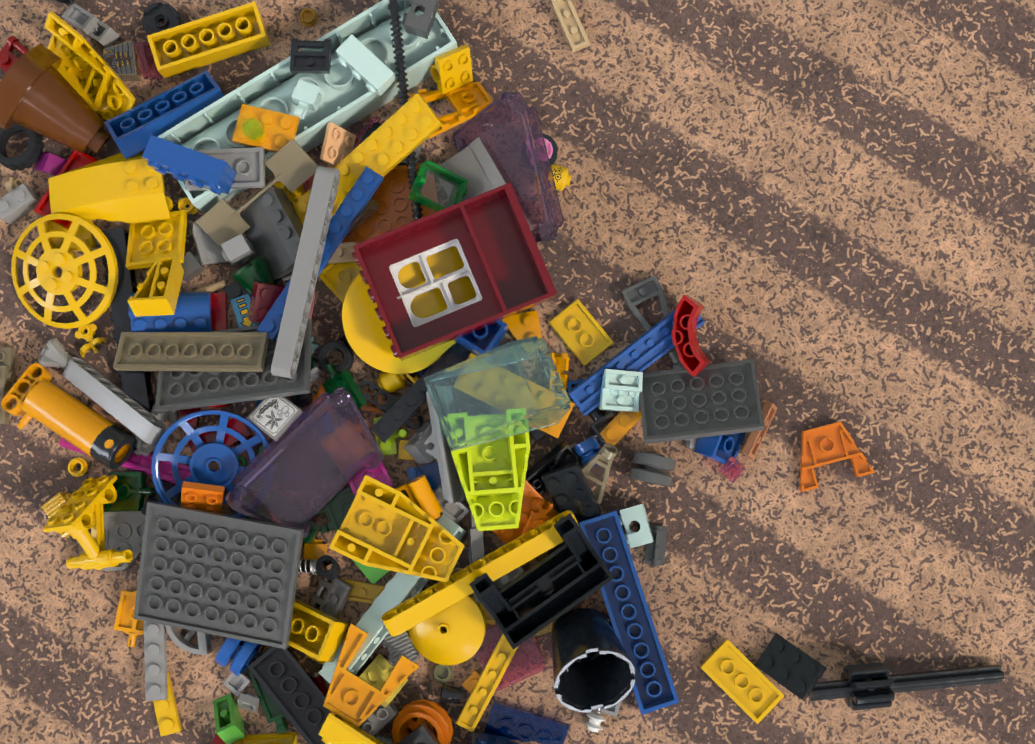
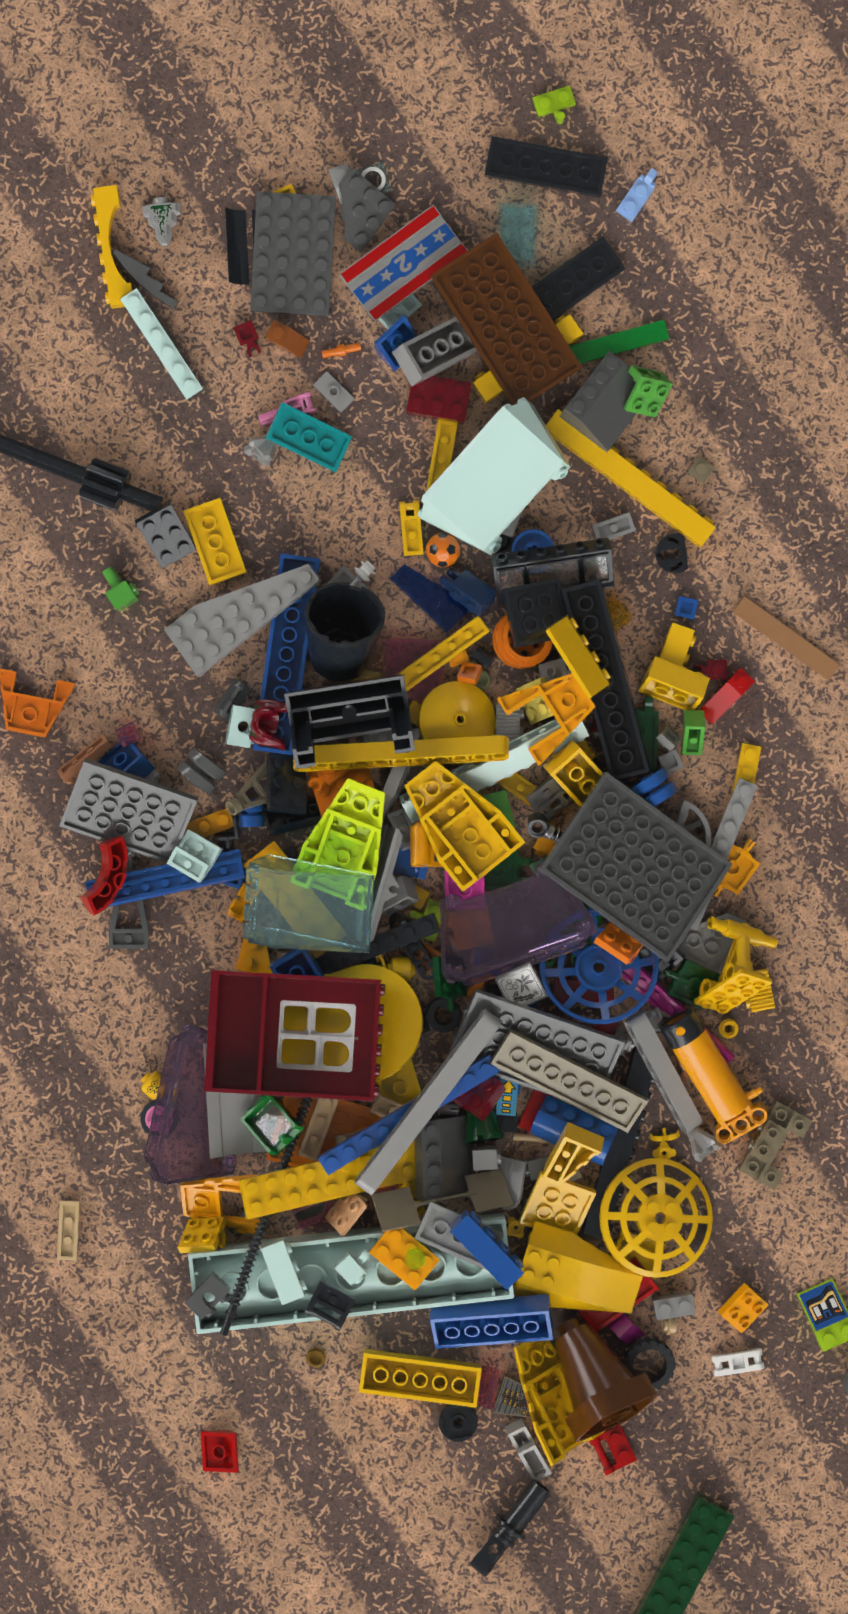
camera: 155 degrees left, 5 degrees up
yellow tile [548,299,614,367] -> none
none -> bright green brick [102,566,140,612]
none -> light grey wing [164,564,322,677]
none -> dark red hair [249,699,288,751]
none -> tan tile [298,1098,339,1161]
none -> orange plate [457,662,483,685]

